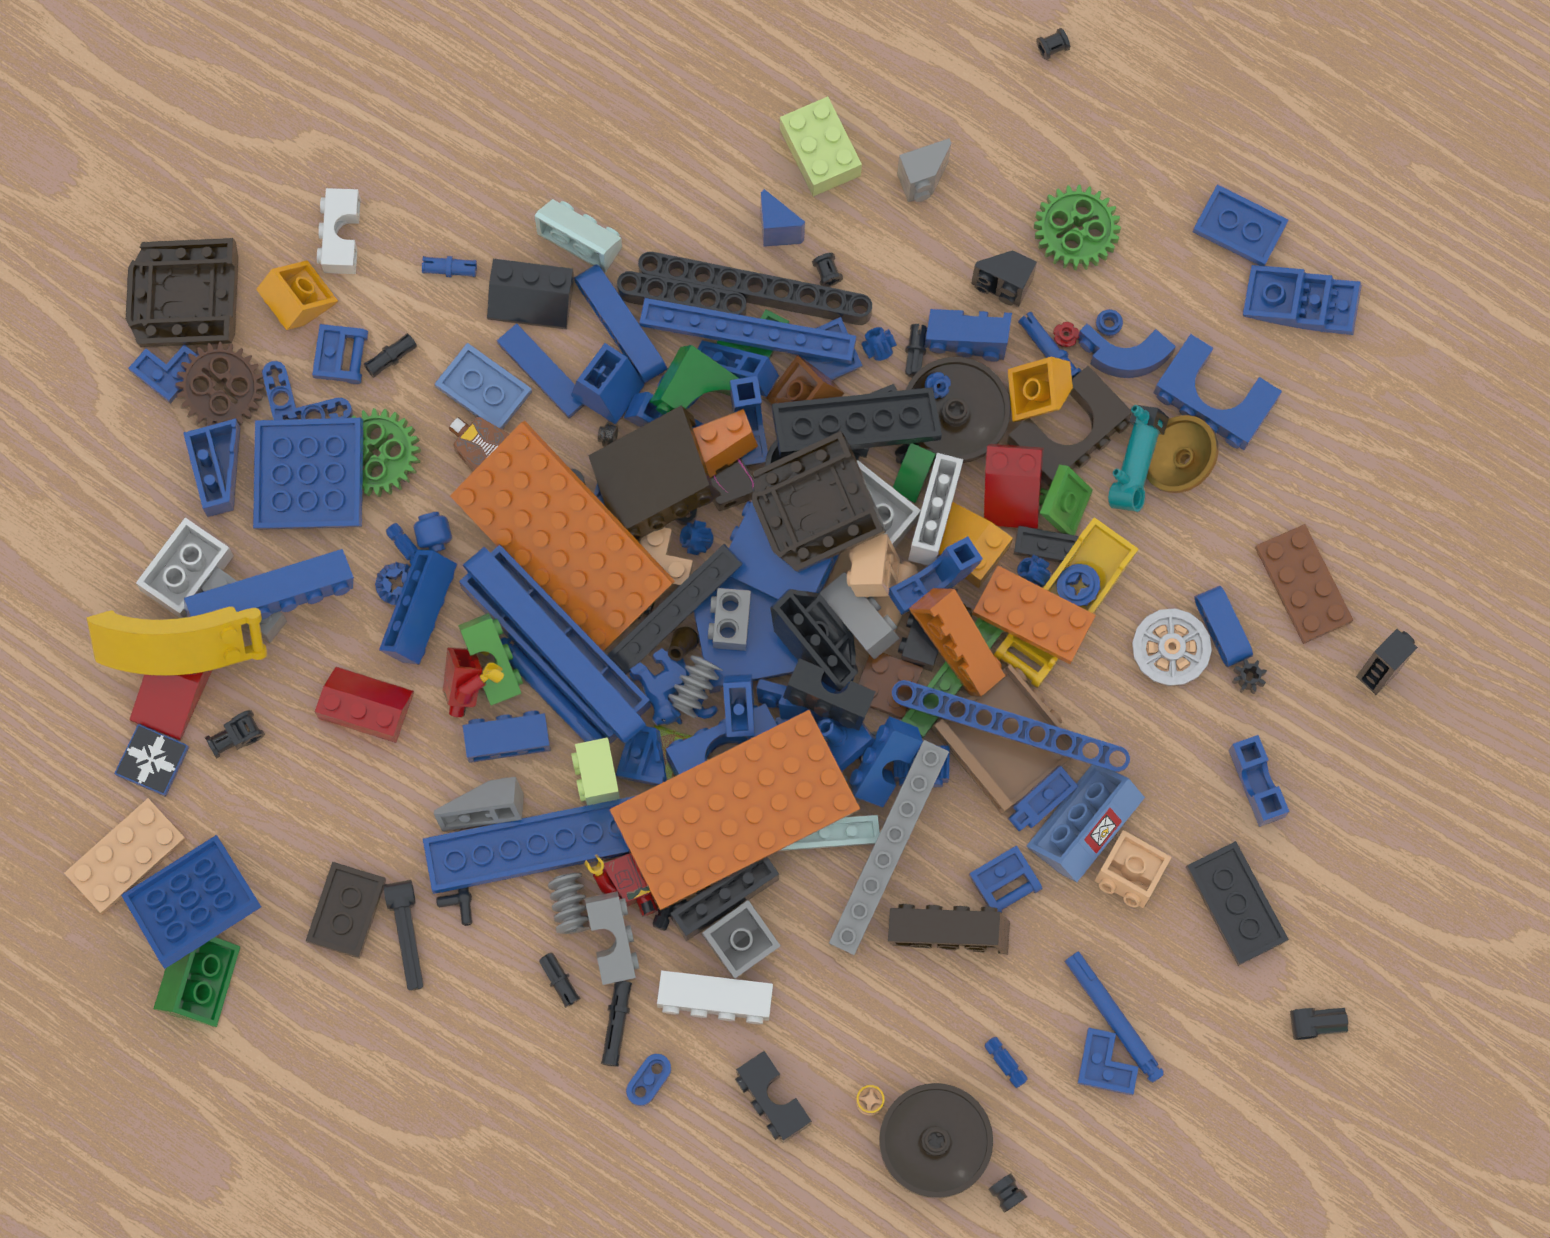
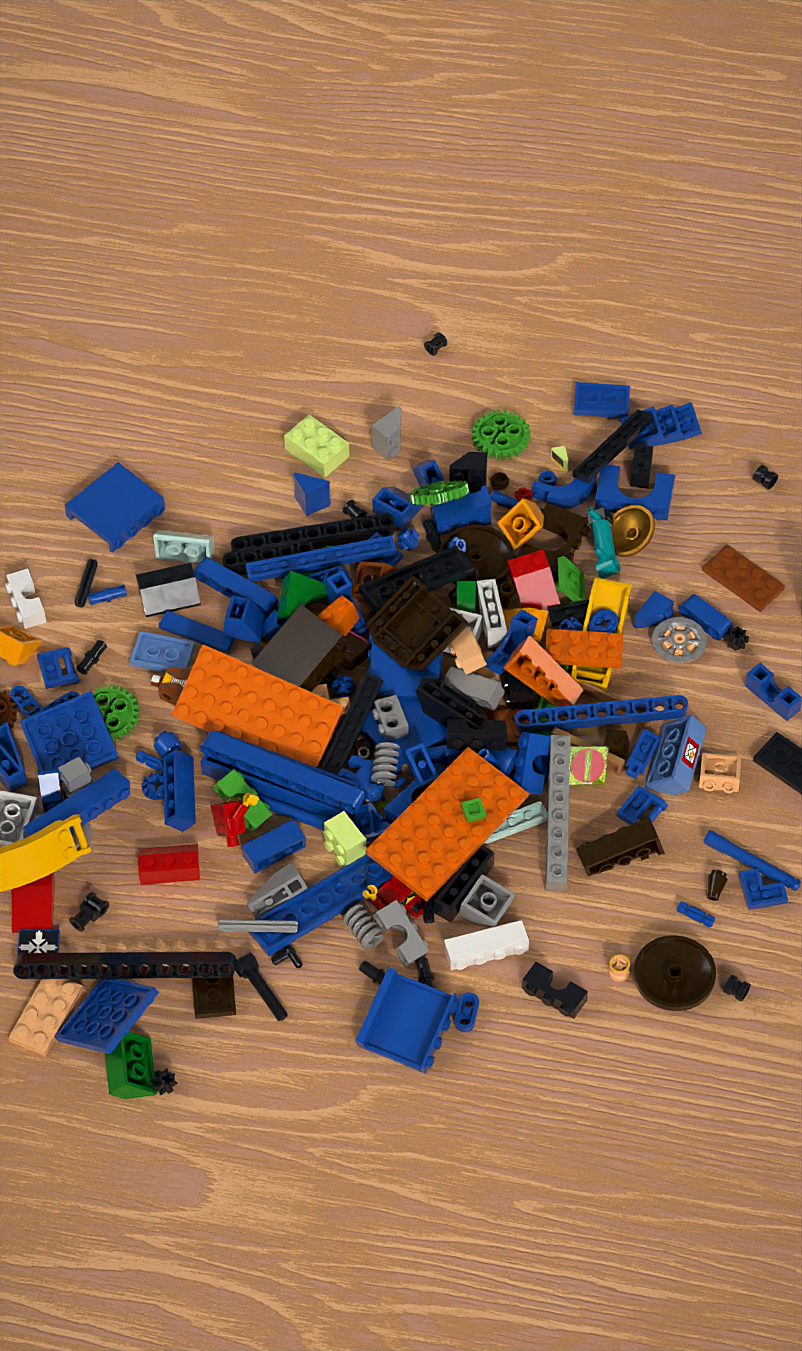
camera: 20 degrees left, 20 degrees down
none -> black beam [13,952,237,979]
none -> slope [38,769,63,813]
none -> light grey arch [58,757,93,800]
none -> blue panel [65,462,165,552]
none -> black axle [74,559,98,608]
none -> black gear [150,1068,178,1095]
none -> light grey axle [218,919,298,933]
none -> blue panel [355,967,459,1073]
none -> blue slope [372,486,424,530]
none -> bright green gear [409,480,469,505]
none -> blue slope [412,460,444,486]
none -> bright green plate [461,798,487,823]
none -> dark brown plate [491,472,509,490]
none -> dark brown cone [497,582,516,608]
none -> yellowish green slope [551,446,568,472]
none -> piece [569,746,608,785]
none -> black plate [572,409,653,484]
none -> dark brown brick [603,729,630,760]
none -> black brick [630,444,654,489]
none -> blue slope [633,591,675,629]
none -> dark brown cone [707,870,728,901]
none -> black wheel [753,465,778,490]

